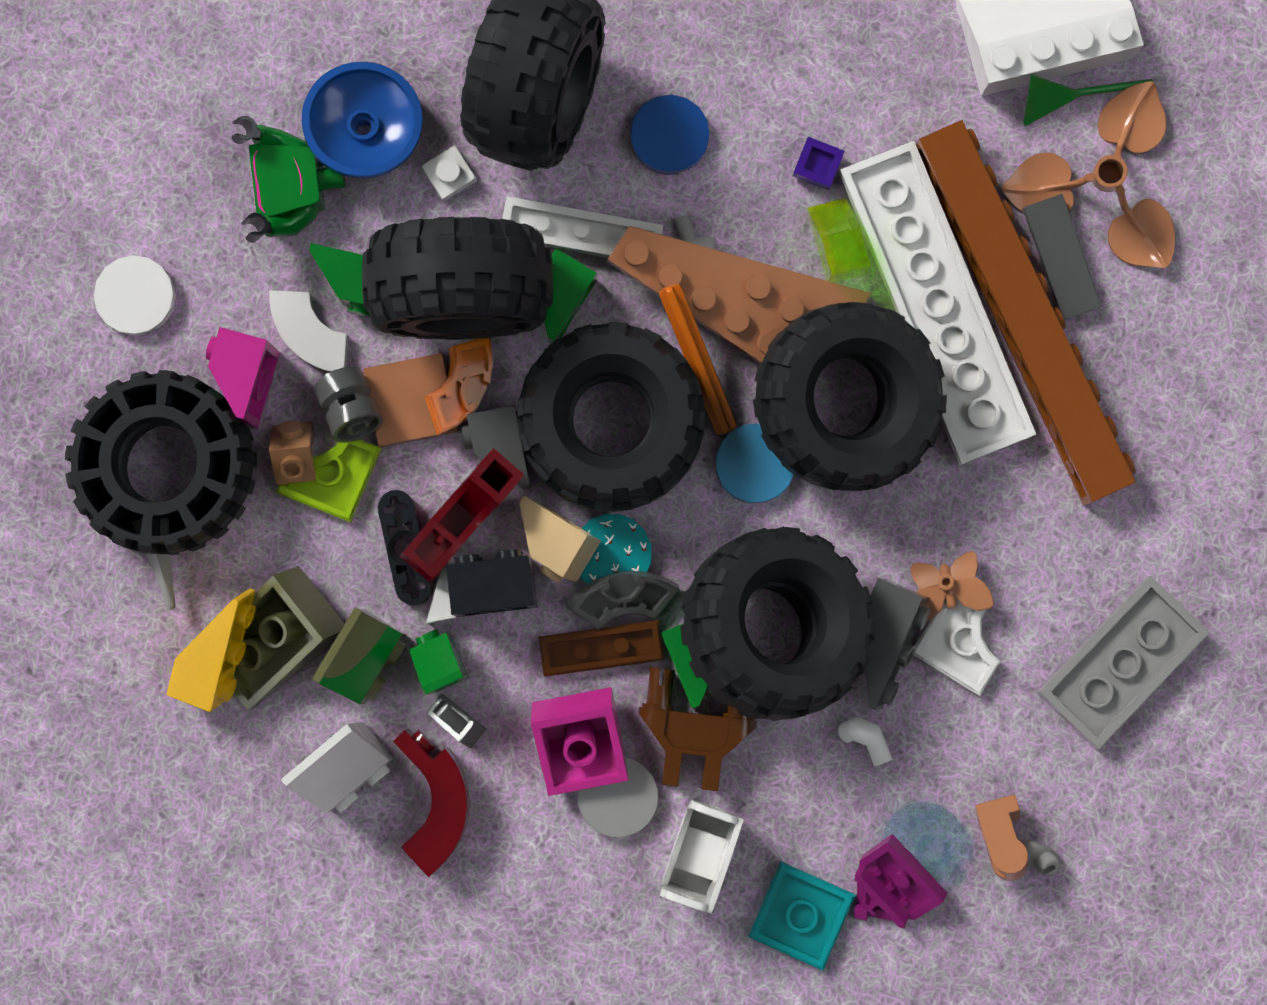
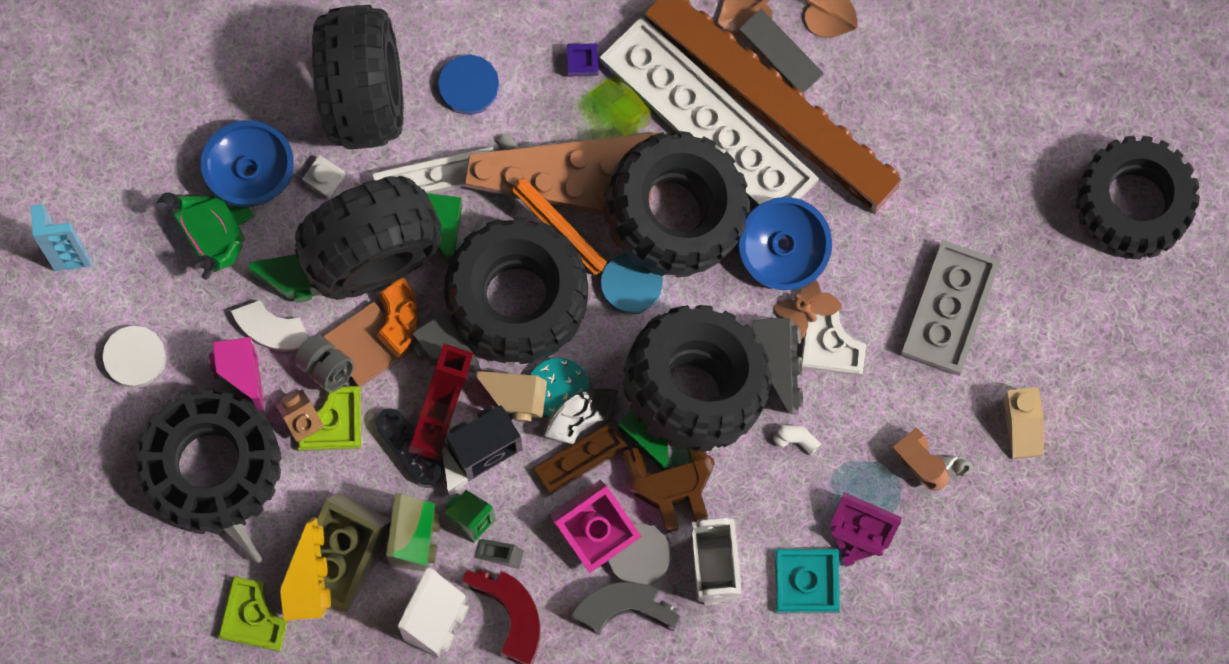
camera: 25 degrees left, 10 degrees down
none -> medium azure fence [30,204,92,271]
none -> lime tile [218,576,288,652]
none -> dark grey arch [572,582,681,635]
none -> blue dish [739,197,832,290]
none -> tan slope [1003,387,1044,459]

